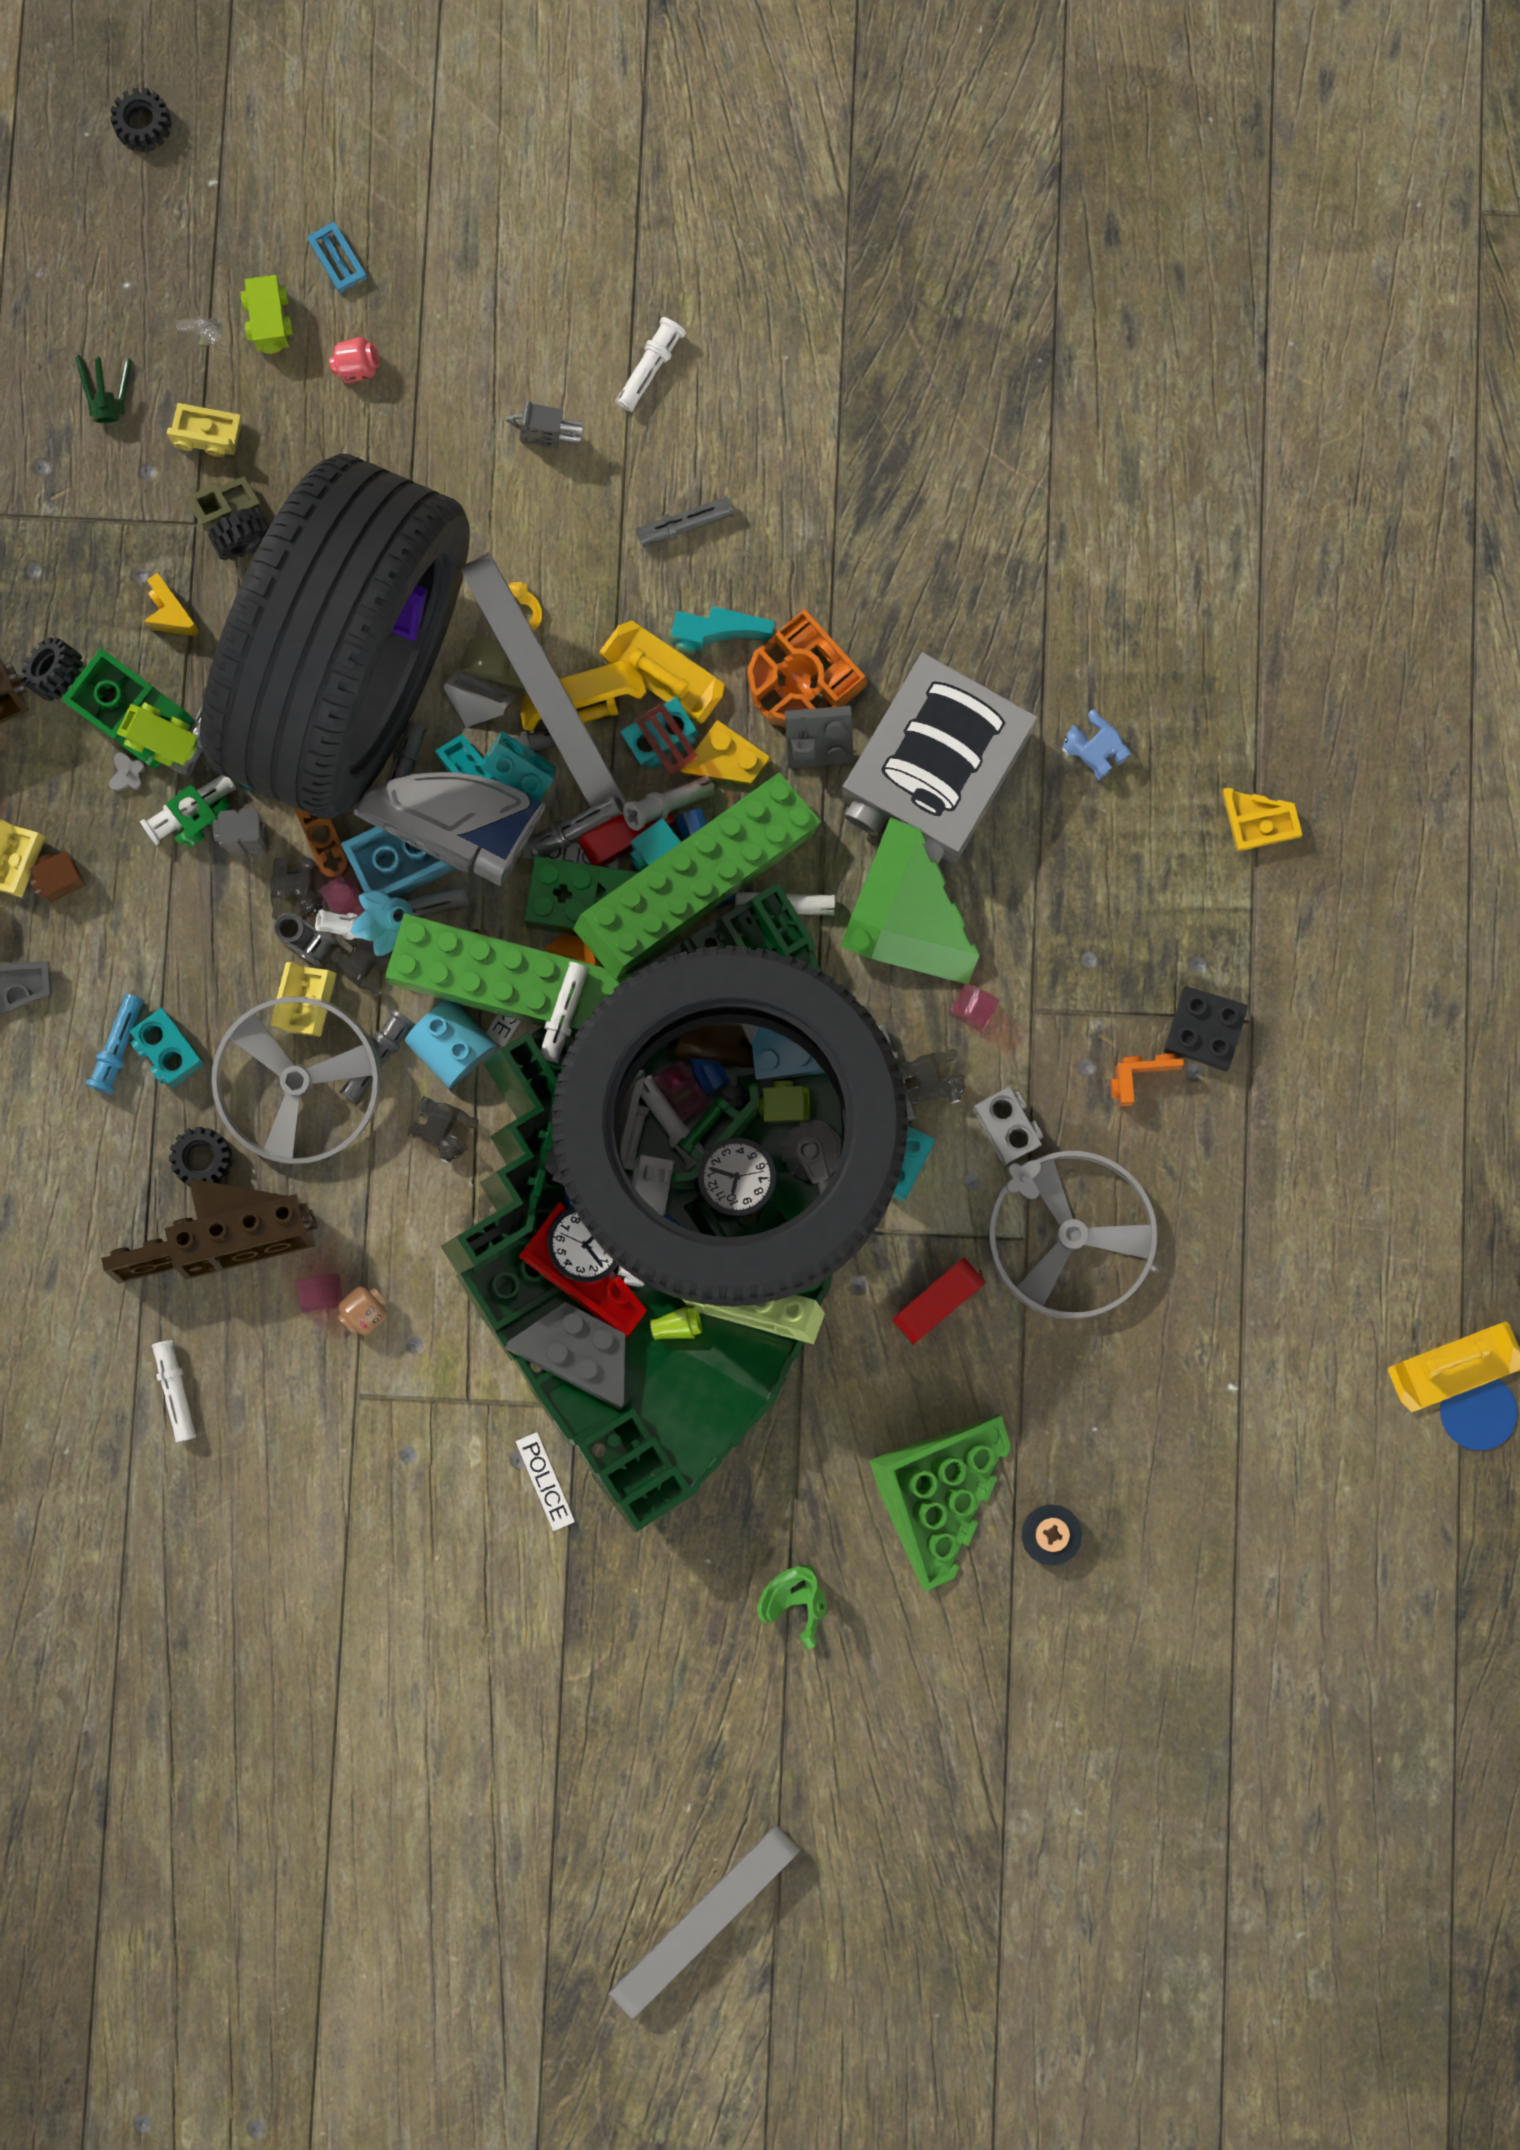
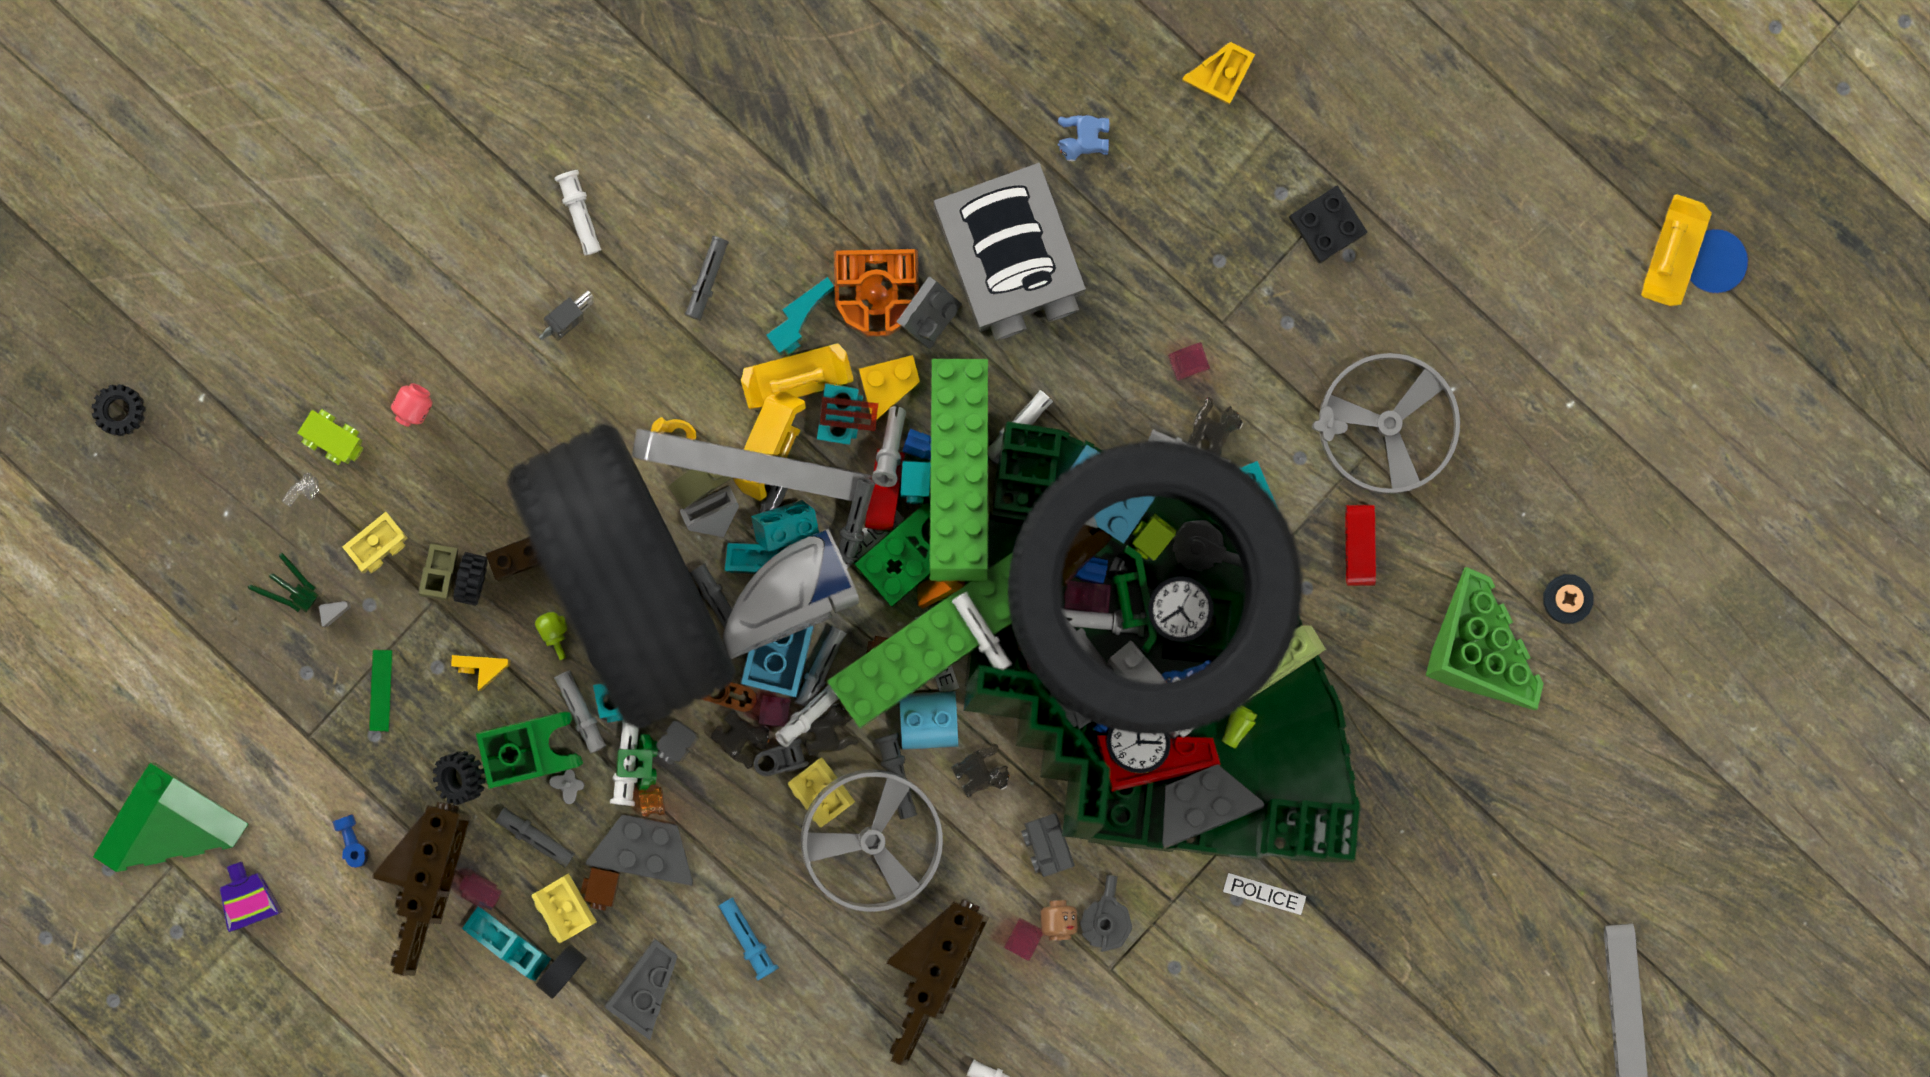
camera: 55 degrees left, 5 degrees up
lime brick [117,703,198,767] -> none
teal brick [129,1007,206,1088] -> none
black tyre [169,1127,233,1186] -> none
dark azure tile [307,222,367,294] -> none
medium azure plate [350,890,413,956] -> none
bright green helmet [757,1565,827,1649] -> none
bright green slope [840,817,980,984] -> none
light grey brick [972,1086,1043,1167] -> none
orange bracket [1110,1054,1184,1107] -> none
none -> light grey slope [319,601,351,628]
none -> green sticker [369,650,392,731]
none -> dark grey pin [495,807,575,868]
none -> dark grey wing [586,815,693,886]
none -> clear orange wheel [639,787,665,818]
none -> dark grey brick [1021,813,1075,877]
none -> dark grey piece [1080,875,1132,952]

